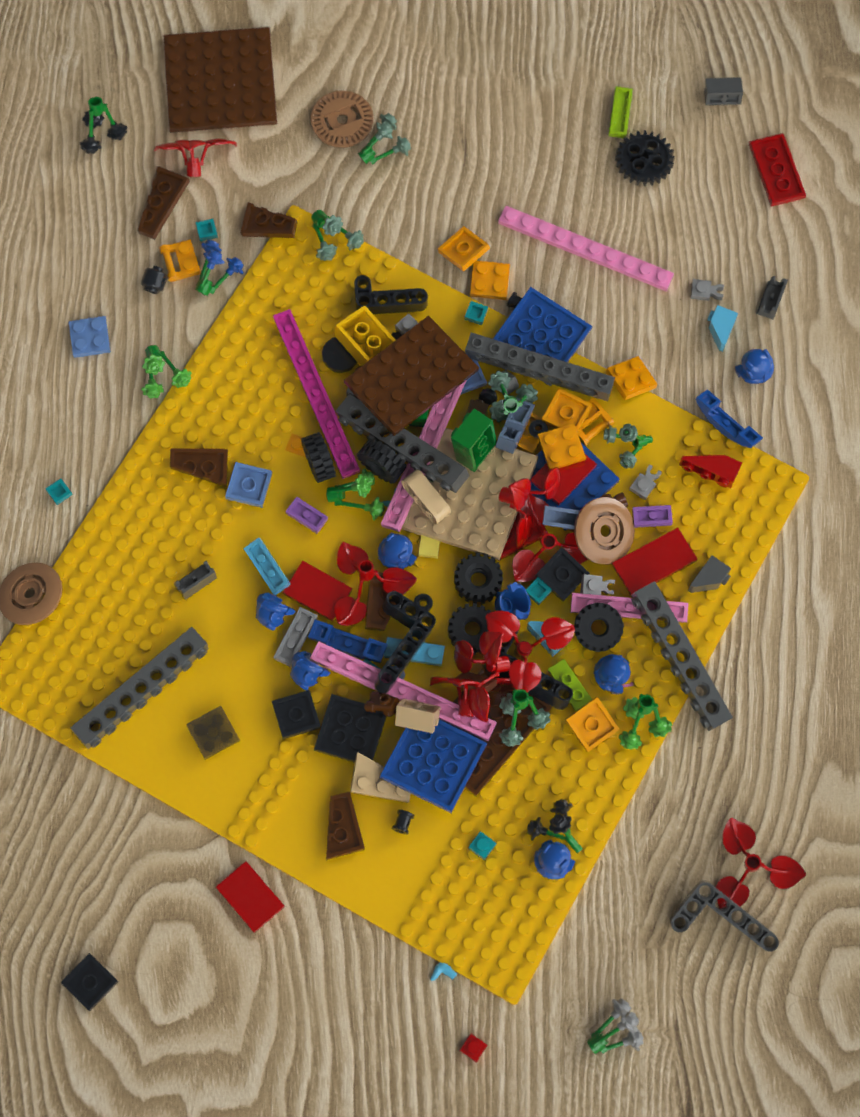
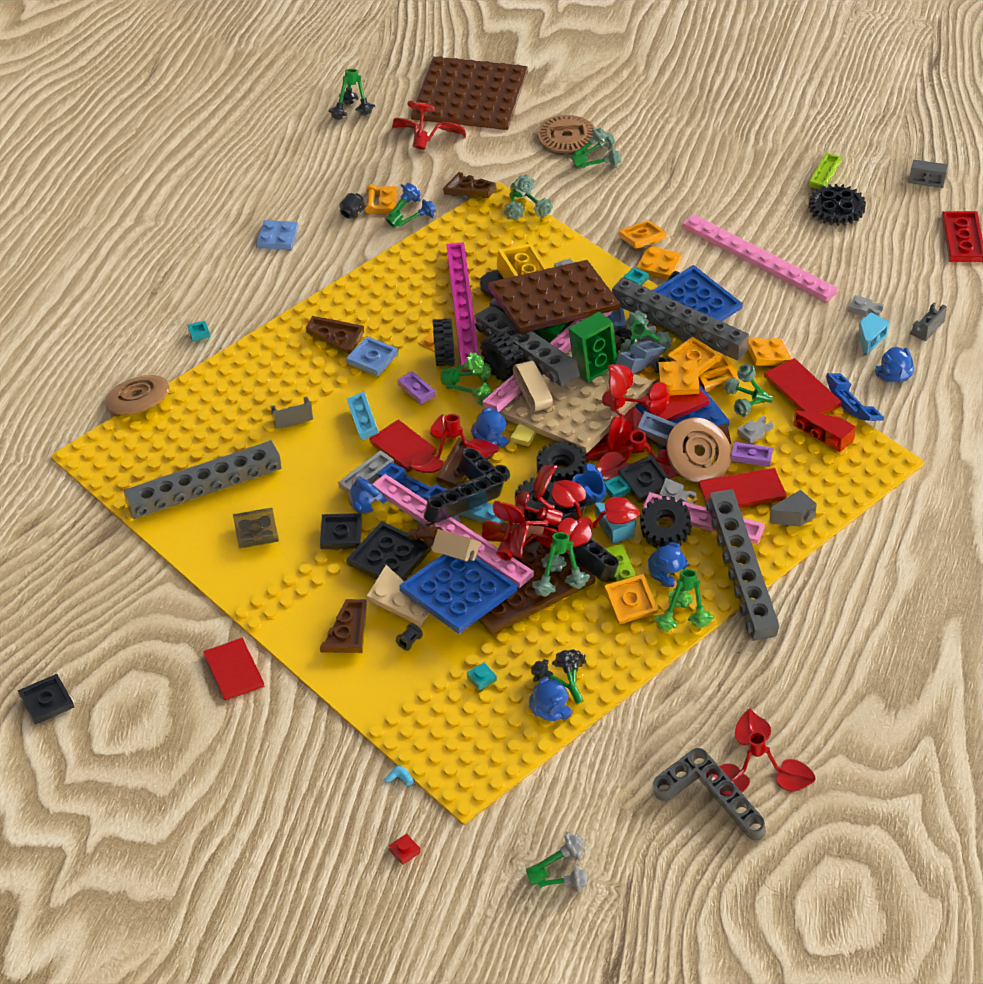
camera: 20 degrees right, 25 degrees down
reddish brown wing [138,166,190,240] -> none
bright green plant [141,345,192,399] -> none
teal plate [196,219,218,242] -> none
blue helmet [256,593,295,631] -> none
black beam [354,275,428,314] -> none
none -> red tile [764,358,842,415]

